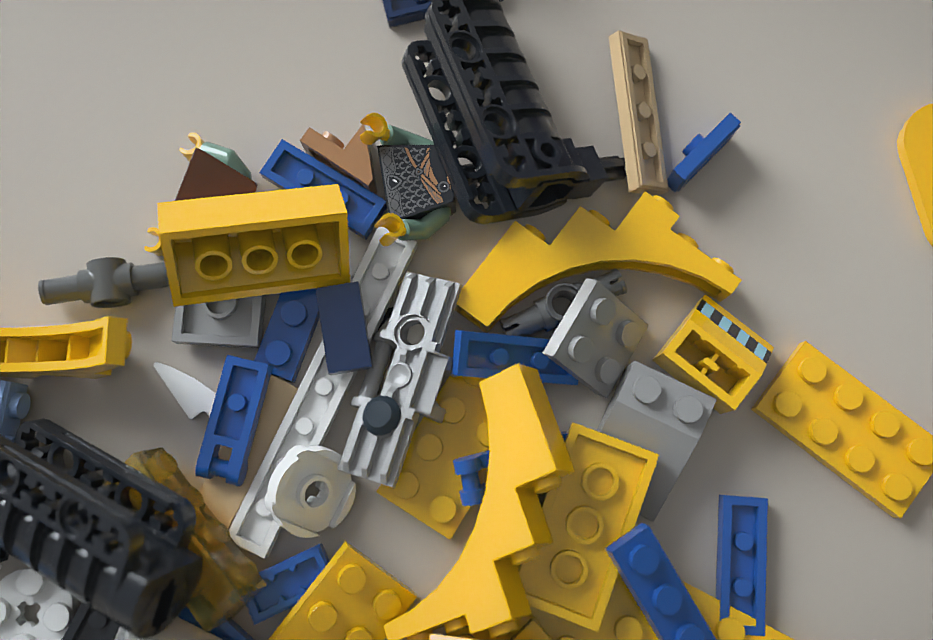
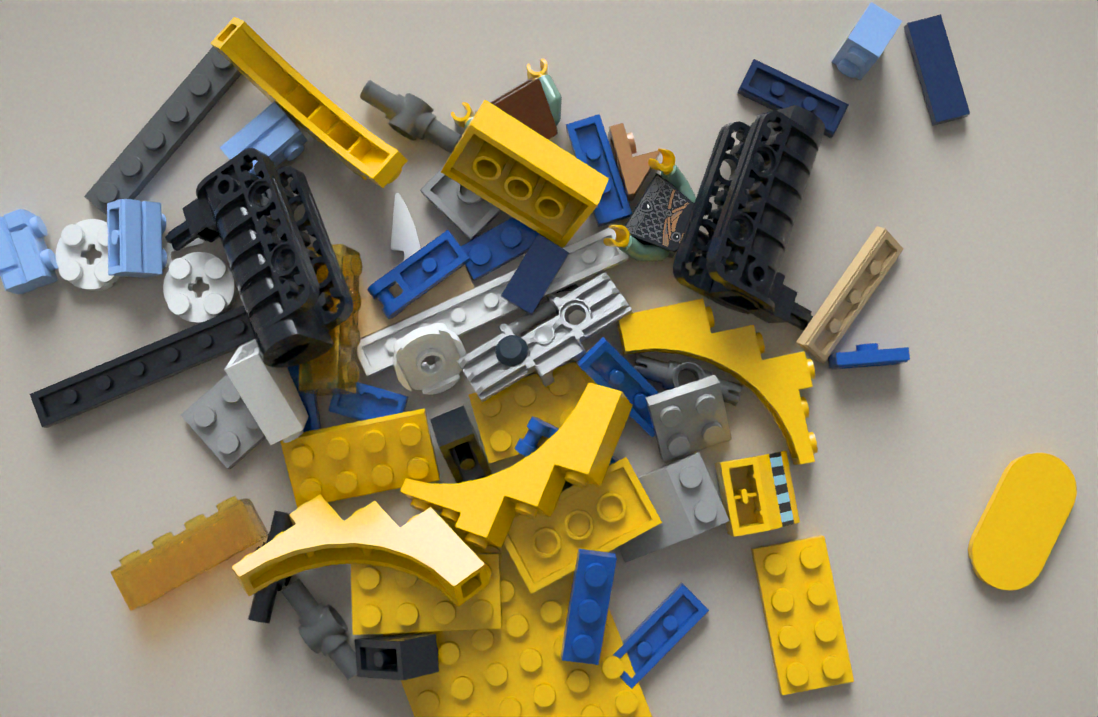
camera: 40 degrees right, 5 degrees up
none -> black slope [430,405,493,483]

